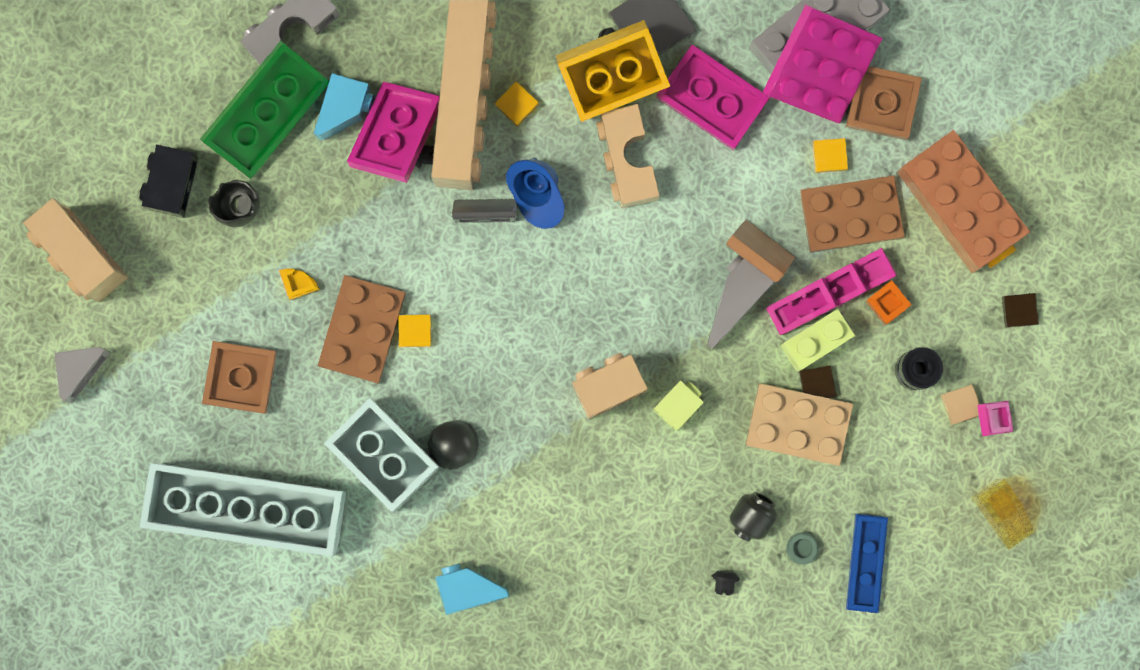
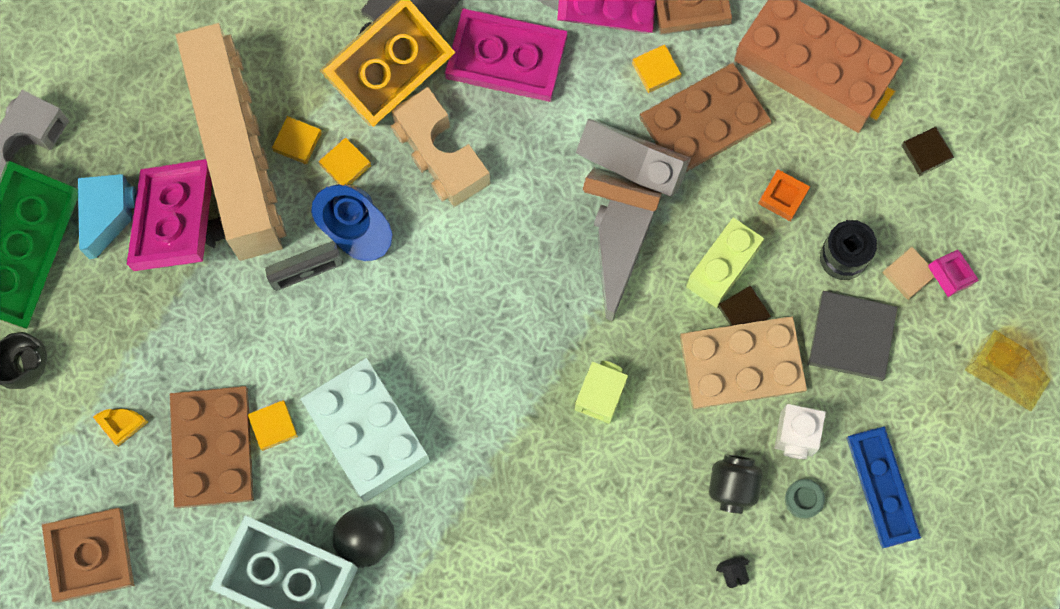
camera: 20 degrees left, 10 degrees down
tan brick [572,352,648,420] -> none
dark pink slope [766,248,898,336] -> none
none -> light aqua brick [300,358,430,503]
none -> yellow tile [318,137,371,185]
none -> light grey slope [576,118,691,197]
none -> white brick [774,404,825,459]
none -> dark grey tile [808,291,897,381]

